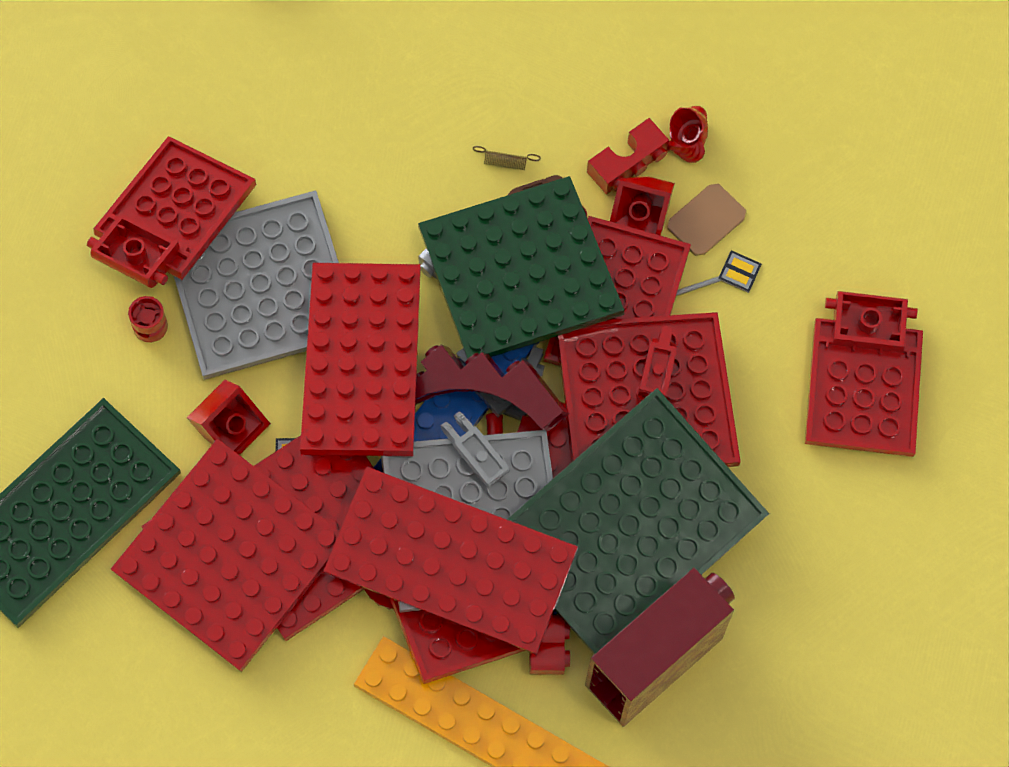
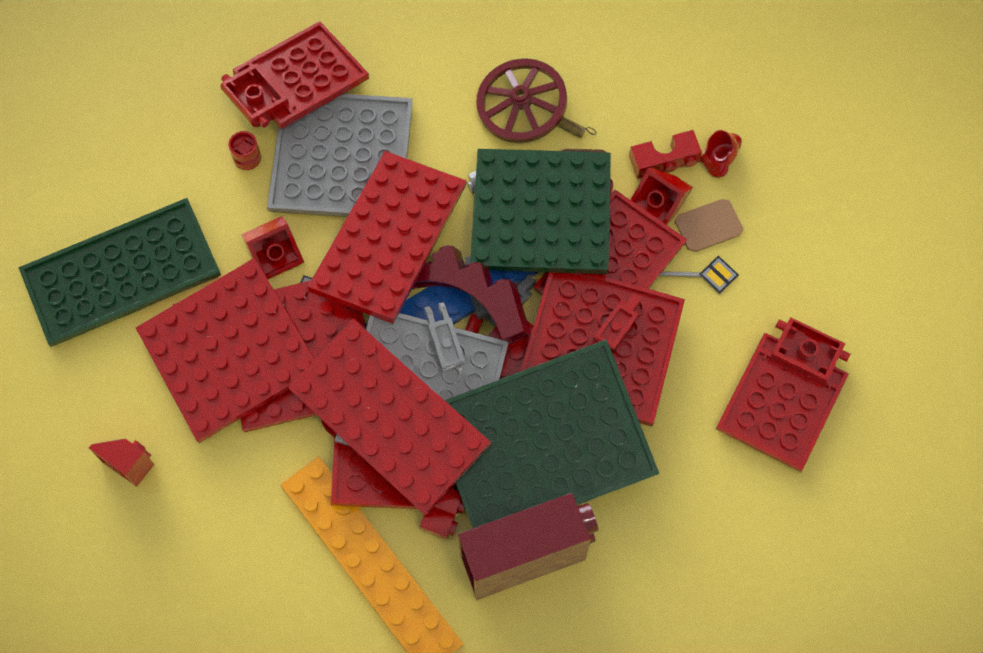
camera: 25 degrees right, 0 degrees up
none -> red slope [89,438,154,487]
none -> dark red wheel [476,58,568,143]

